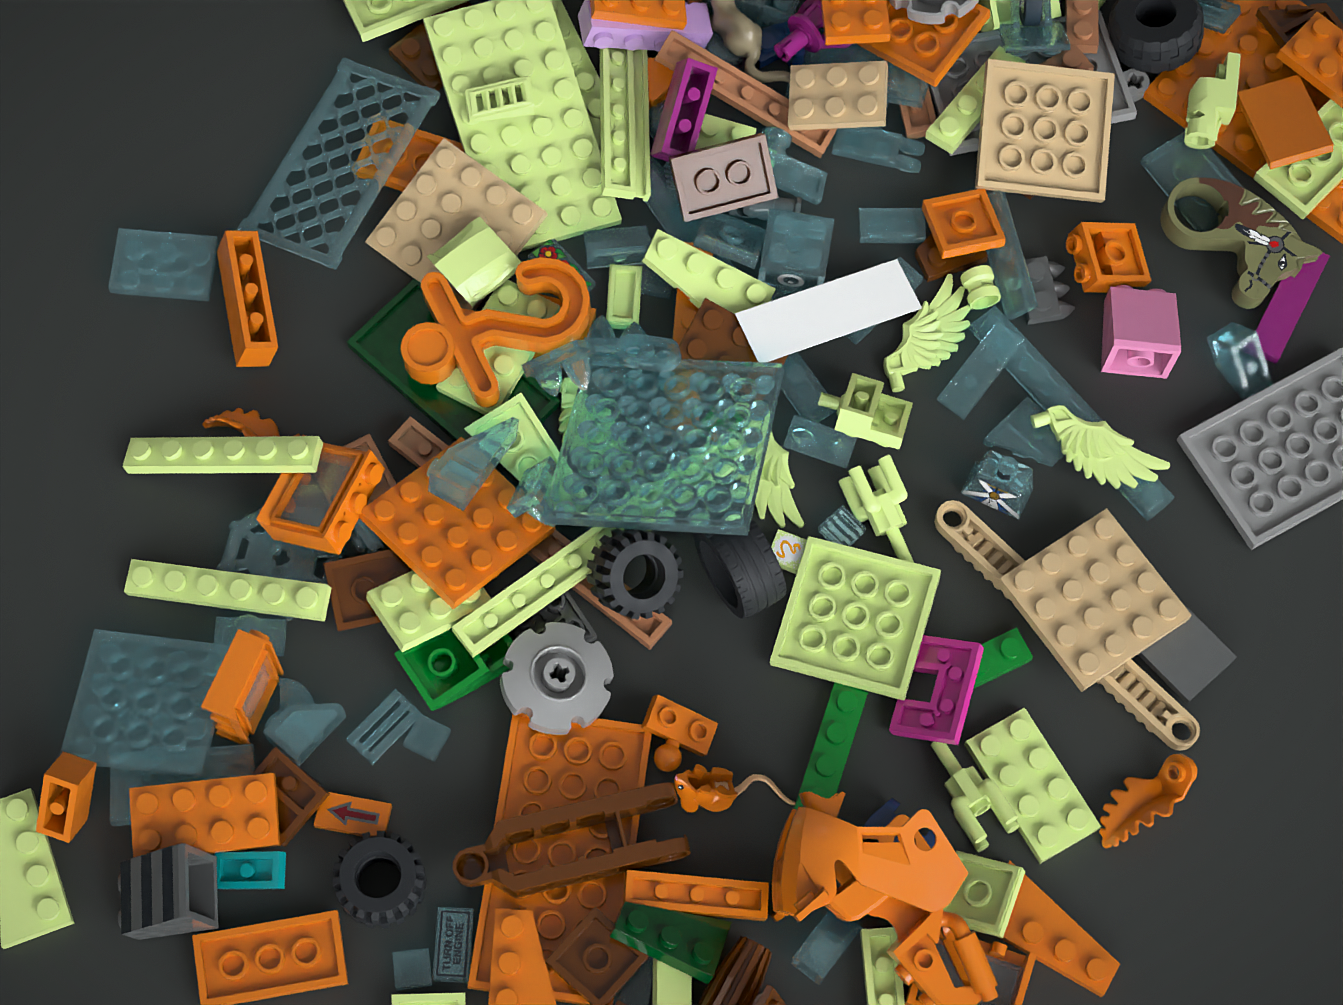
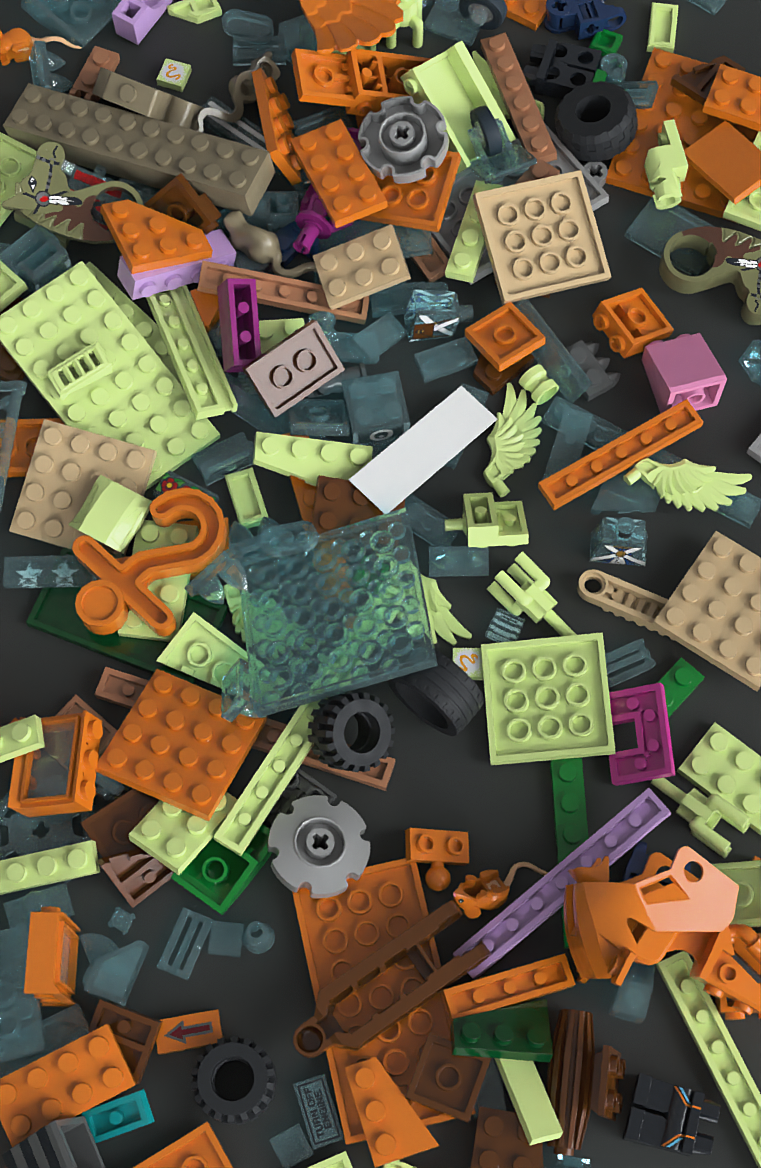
camera: 15 degrees left, 0 degrees up
clear light blue slope [427,417,519,511] -> none
clear light blue tile [640,263,672,299] -> none
none -> clear light blue tile [3,554,125,589]
none -> reddish brown wing [97,848,174,908]
none -> clear light blue piece [108,906,136,934]
none -> clear light blue cone [243,921,275,954]
none -> clear light blue tile [349,311,408,364]
none -> clear light blue torso [404,290,473,342]
none -> lavender plate [453,788,671,980]
none -> orange plate [538,399,703,510]
none -> clear light blue tile [605,638,656,688]

